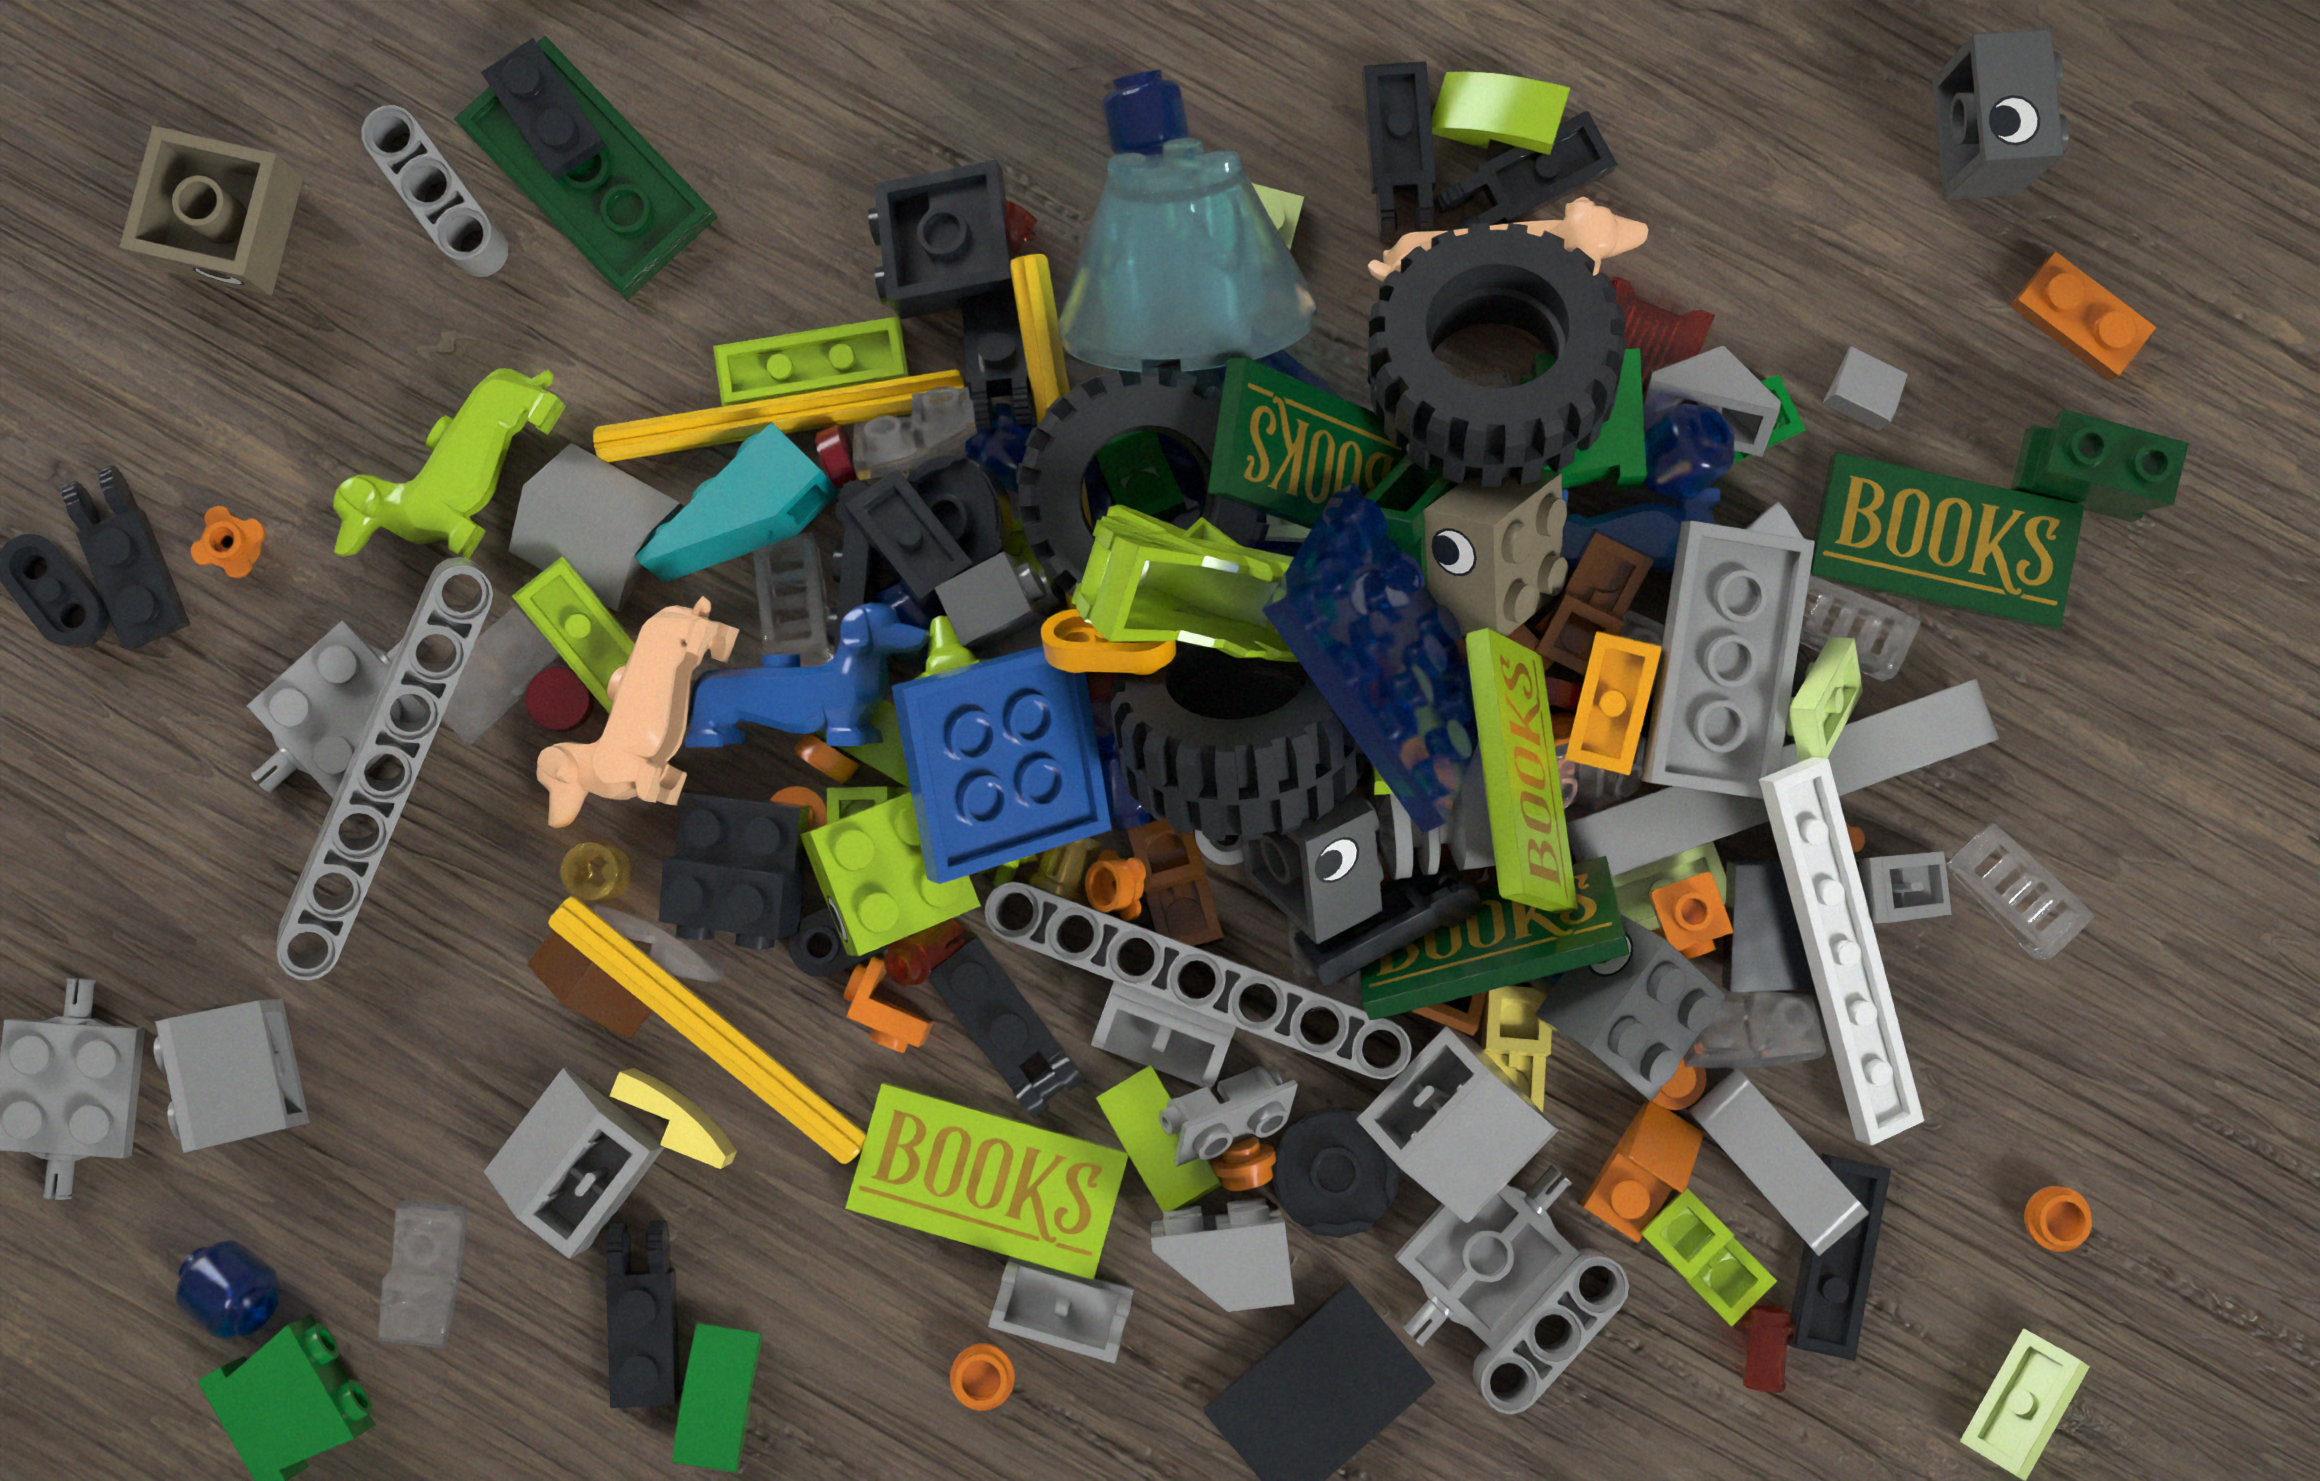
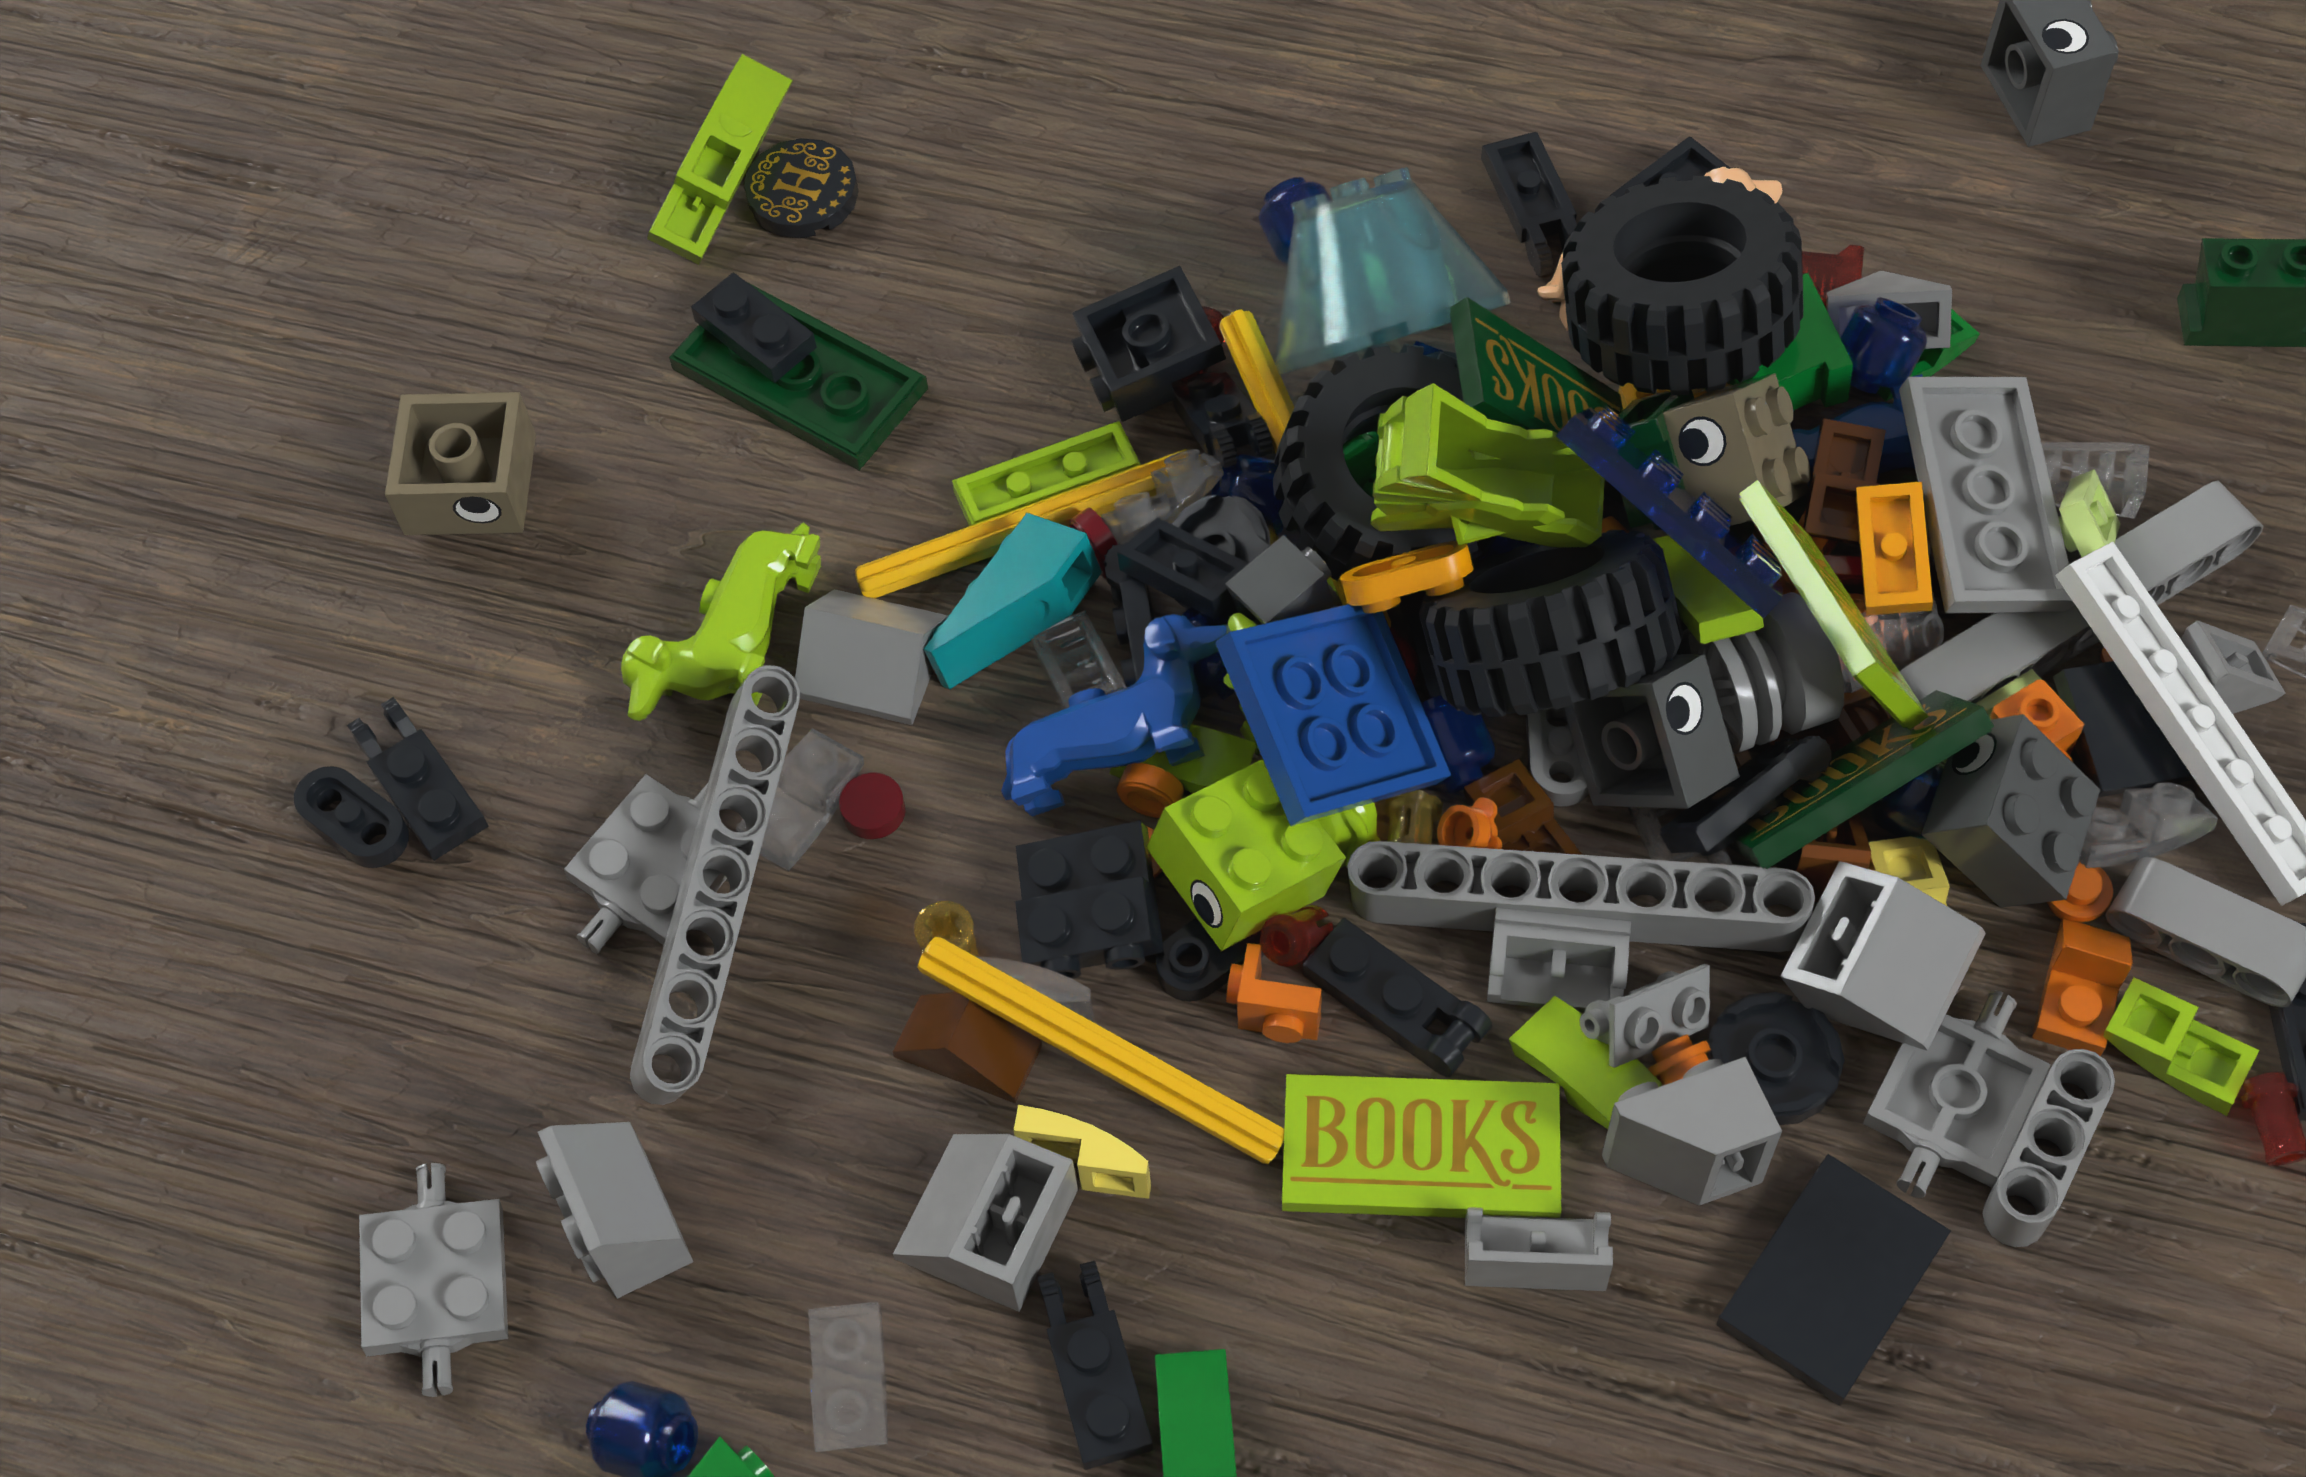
camera: 10 degrees left, 25 degrees down
orange plate [191,506,266,578] -> none
light grey beam [361,105,508,277] -> none
lime tile [512,556,636,714] -> none
light nougat animal [536,596,740,828] -> none
orange plate [950,1343,1015,1411] -> none
lime slope [1431,72,1570,155] -> none
dark green tile [1809,452,2085,631] -> none
light grey slope [1822,346,1908,431] -> none
orange plate [2010,251,2156,382] -> none

